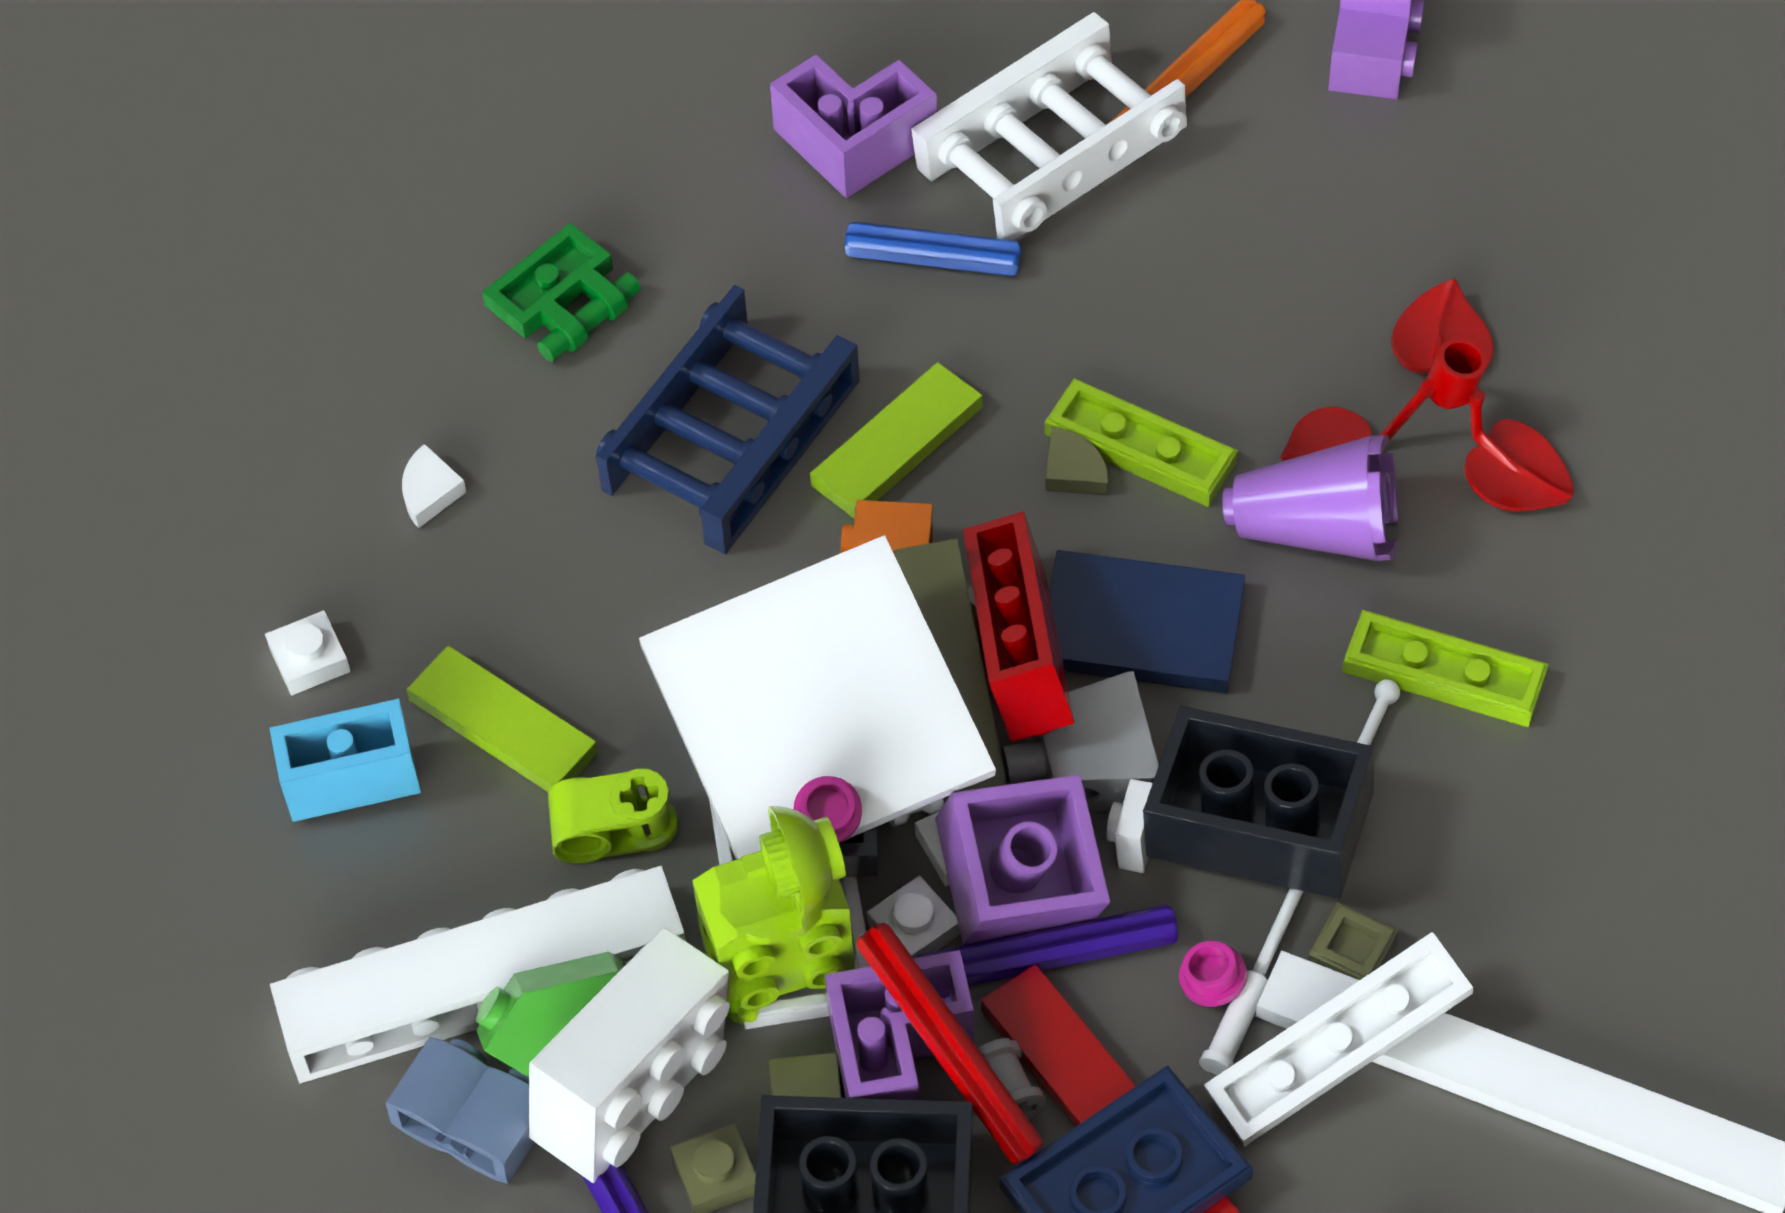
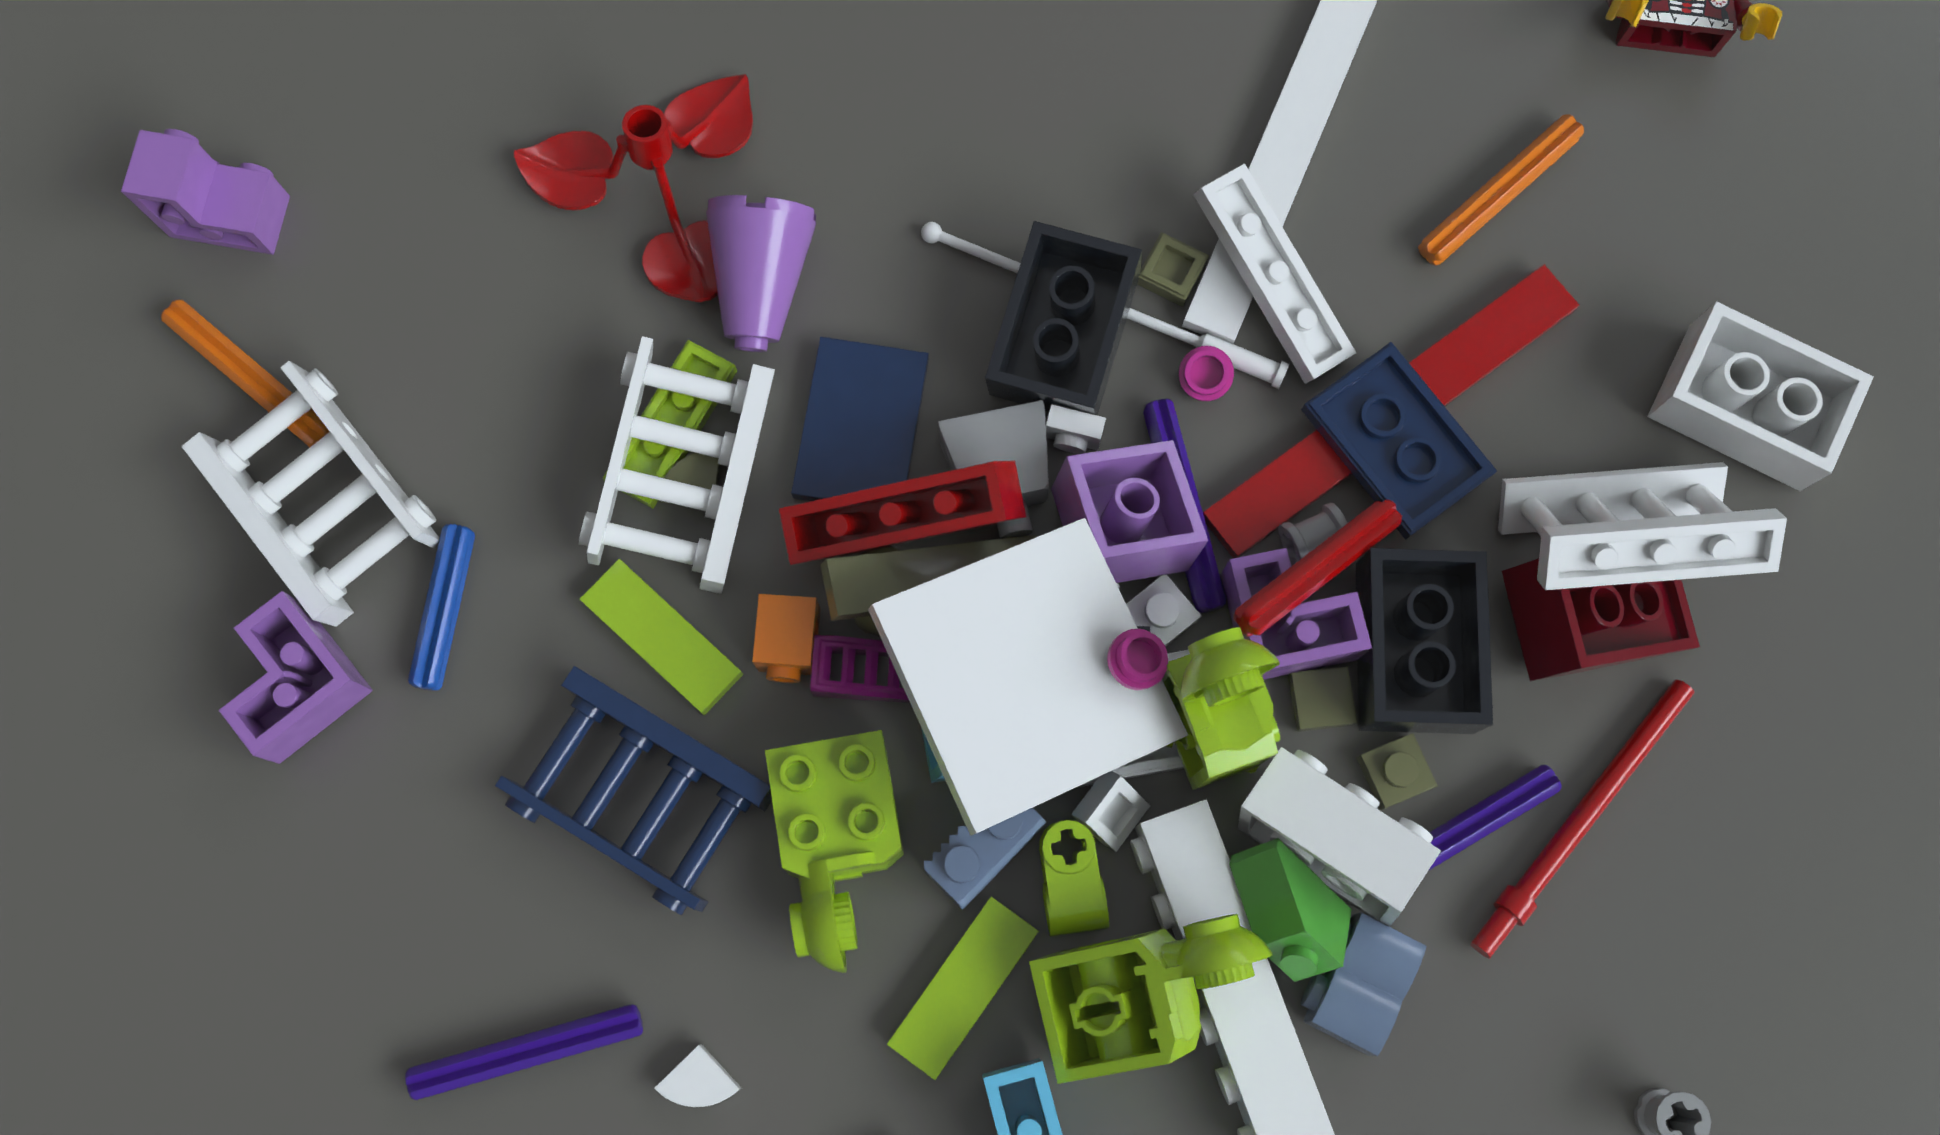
camera: 95 degrees left, 20 degrees up
green plate [482,222,641,362] -> none
lime tile [1342,609,1549,728] -> none
none -> dark purple axle [405,1004,643,1100]
none -> white fence [579,336,775,594]
none -> lime brick [765,730,904,973]
none -> sand blue brick [924,807,1046,910]
none -> lime brick [1029,914,1273,1084]
none -> white plate [1071,771,1150,852]

